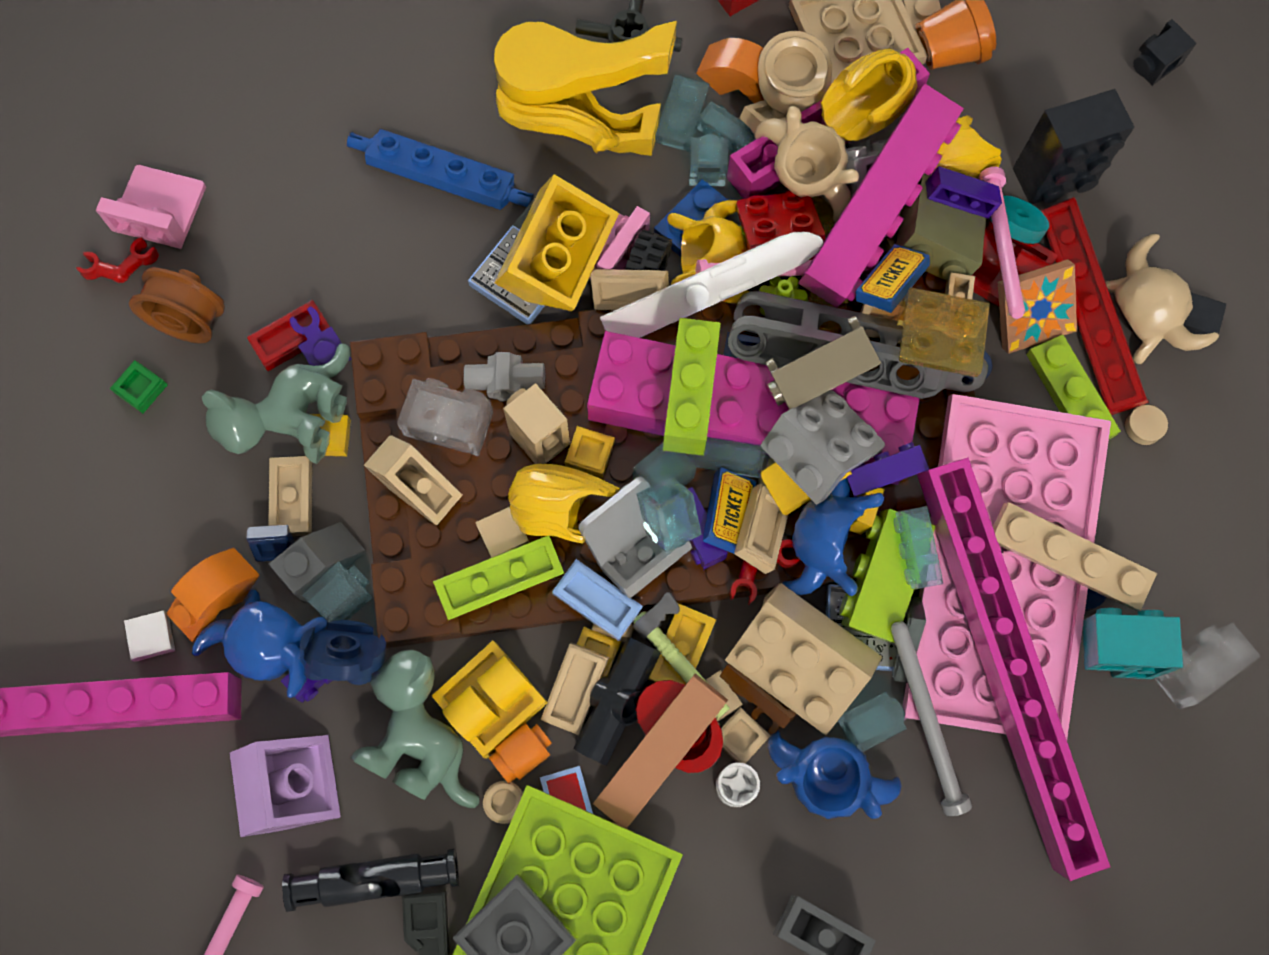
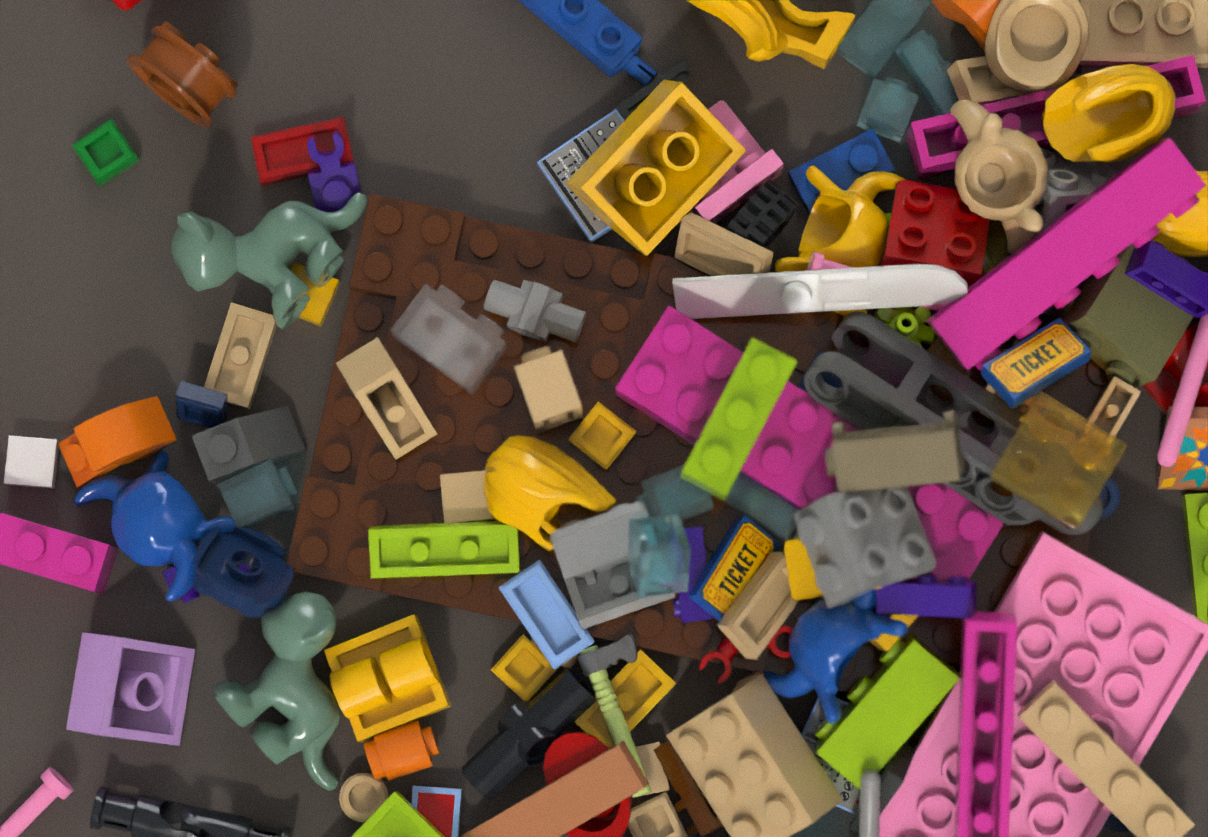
camera: 25 degrees right, 10 degrees up
tan tile [541,642,609,735] -> none
clear light blue piece [894,506,944,589] -> none

